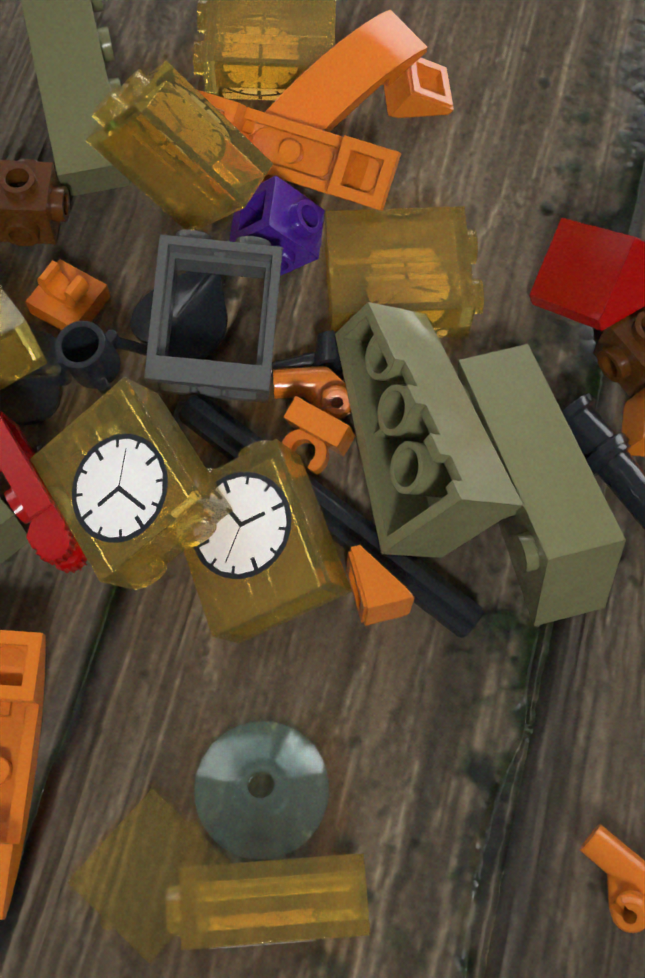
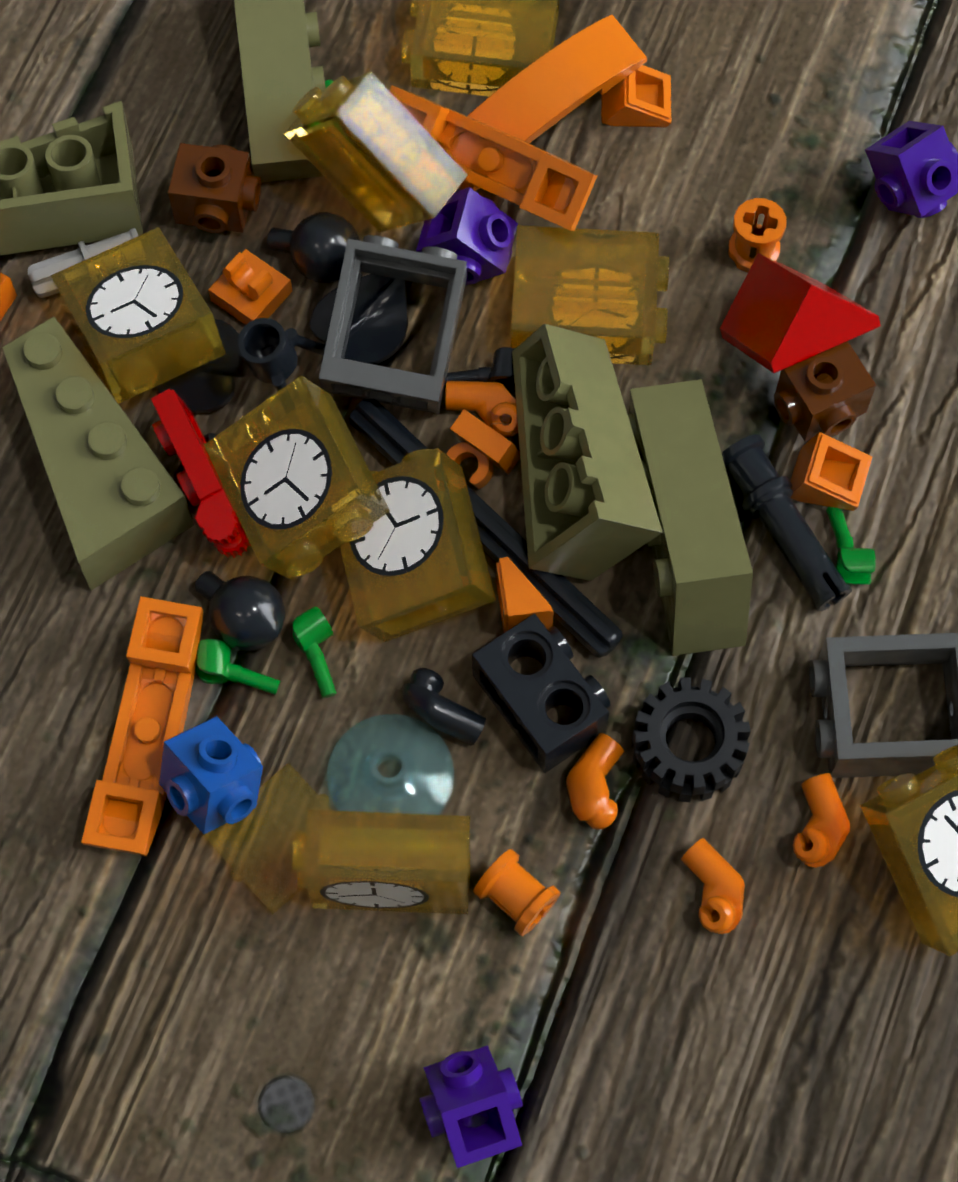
camera: 10 degrees right, 0 degrees up
none -> blue brick [159,716,263,835]
none -> black piece [195,571,285,651]
none -> green hand [195,639,281,695]
none -> black piece [267,212,360,284]
none -> green hand [292,606,337,699]
none -> black arm [402,668,486,746]
none -> black brick [472,614,611,773]
none -> orange bush [473,849,561,936]
none -> orange arm [566,733,624,830]
none -> black tyre [631,677,750,802]
none -> orange bush [728,198,786,272]

